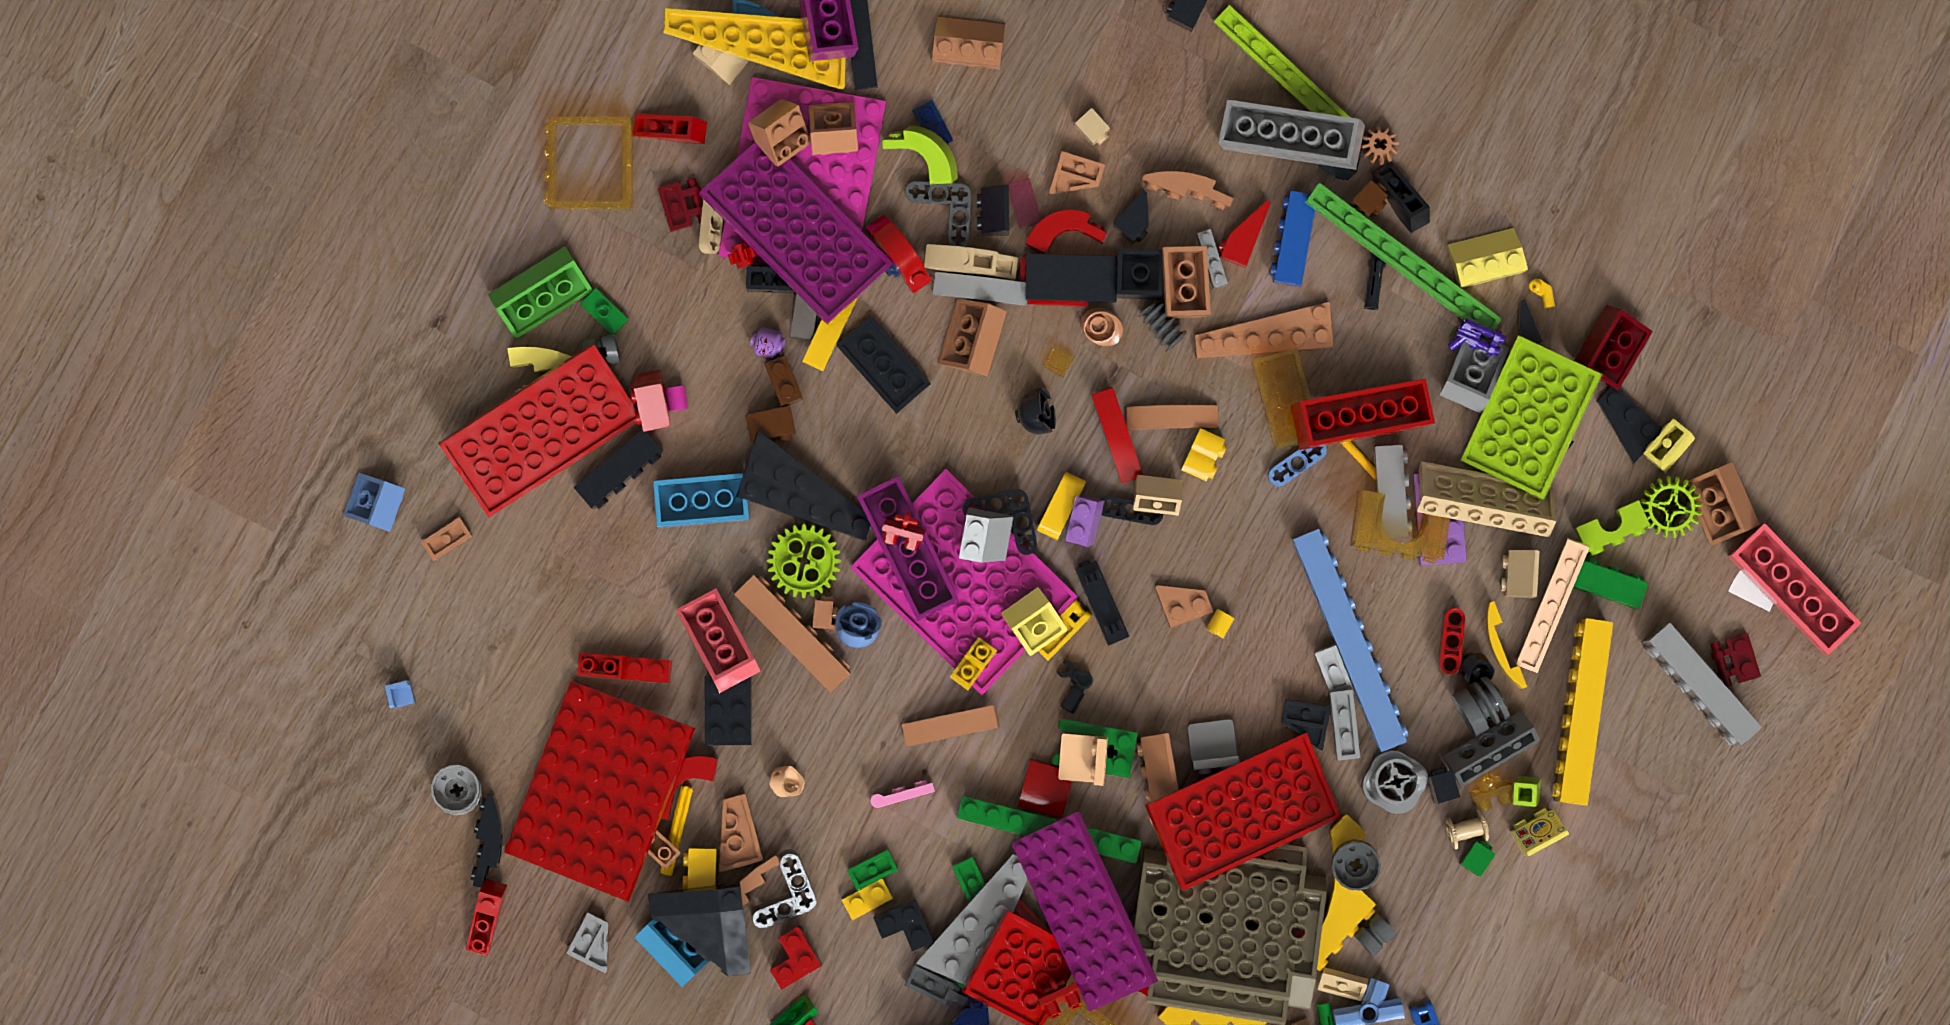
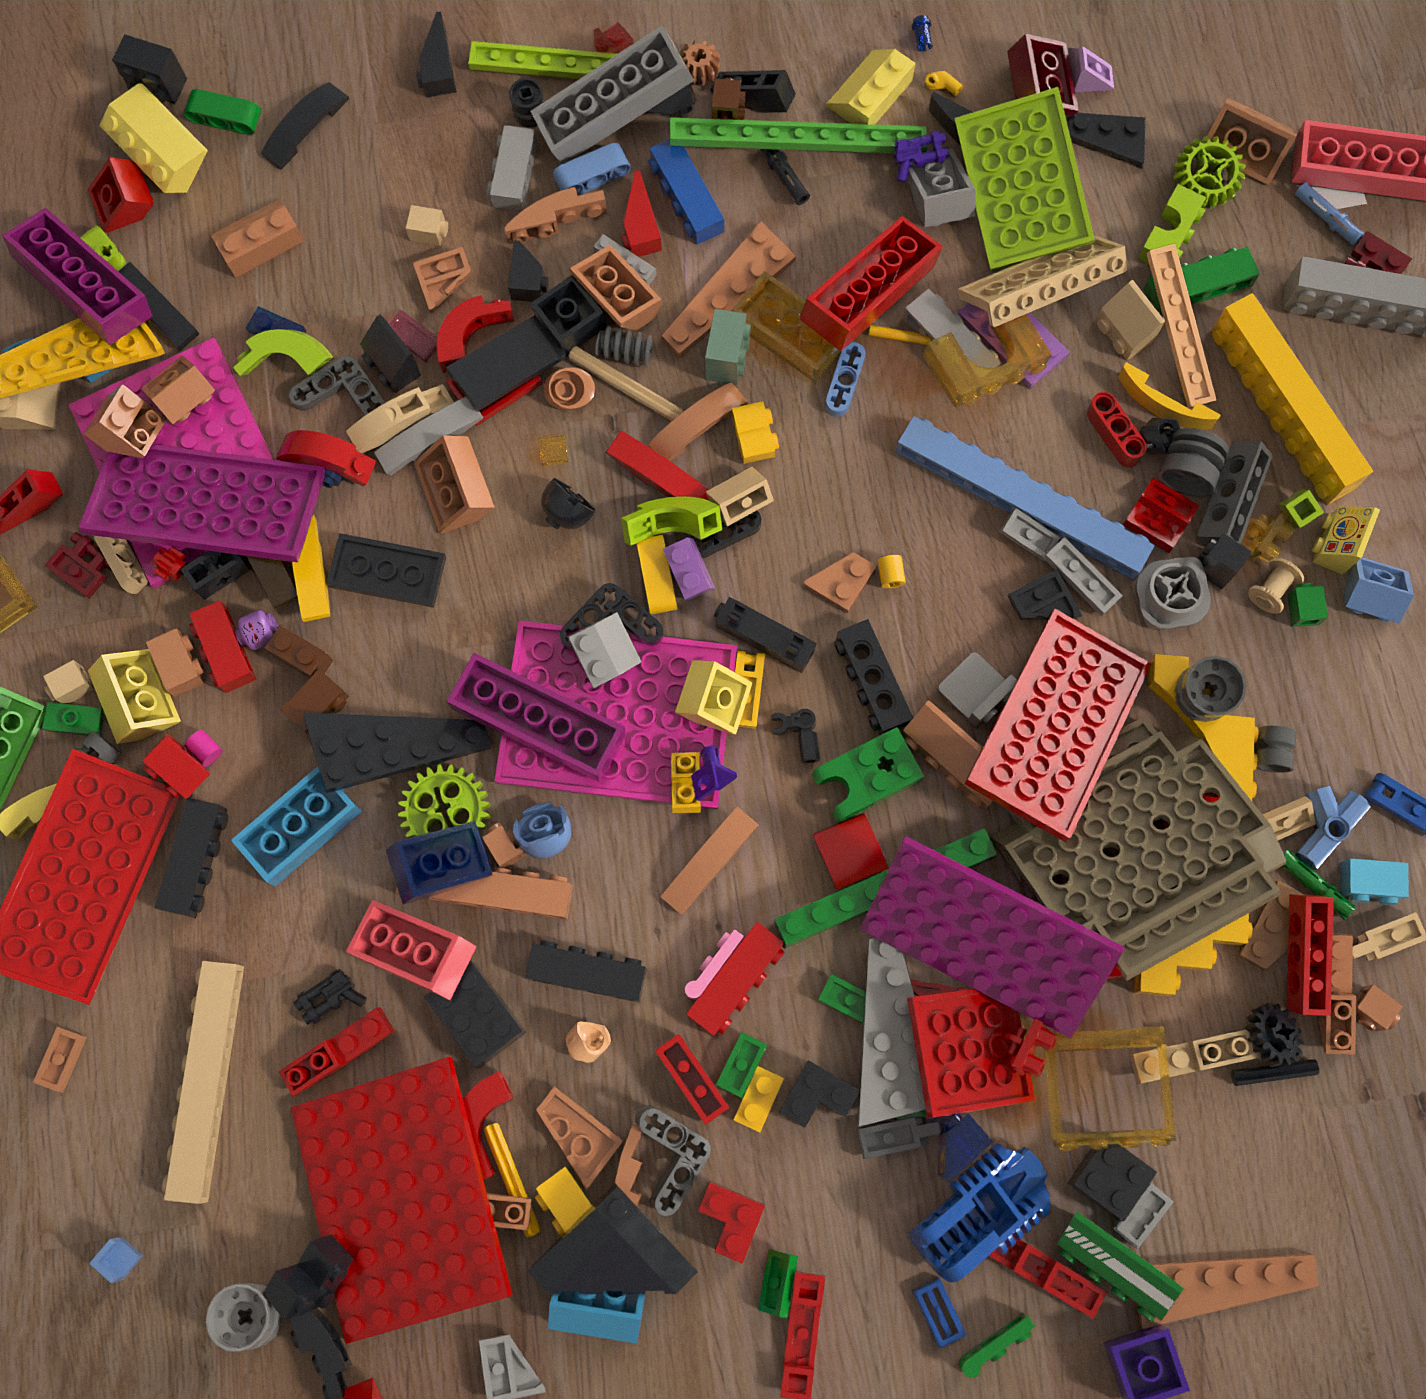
camera: 35 degrees left, 10 degrees down
red hips [882,510,926,551] -> none
light nougat bracket [1058,733,1108,786] -> none
light yellow brick [1643,418,1695,473] -> none
none -> tan brick [43,660,95,704]
none -> light yellow slope [88,649,181,744]
none -> nougat brick [146,628,205,697]
none -> tan brick [162,961,244,1204]
none -> red brick [189,600,257,693]
none -> black brick [263,1234,353,1320]
none -> black piece [293,969,367,1025]
none -> clear blue slope [386,821,493,905]
none -> light grey brick [487,125,537,212]
none -> black wheel [509,78,545,127]
none -> black brick [525,940,647,1003]
none -> medium blue beam [552,143,631,196]
none -> tan axle [568,346,683,421]
none -> clear red bracket [593,22,634,54]
none -> lime arch [621,497,722,546]
none -> red brick [655,1034,730,1125]
none -> red brick [686,922,785,1037]
none -> dark purple bracket [691,746,737,801]
none -> sand green brick [705,309,751,385]
none -> black brick [834,619,913,735]
none -> clear blue pin [911,15,933,52]
none -> lavender slope [1069,46,1114,92]
none -> red slope [1123,478,1200,553]
none -> medium blue pin [1294,182,1365,246]
none -> medium blue slope [1344,557,1414,624]

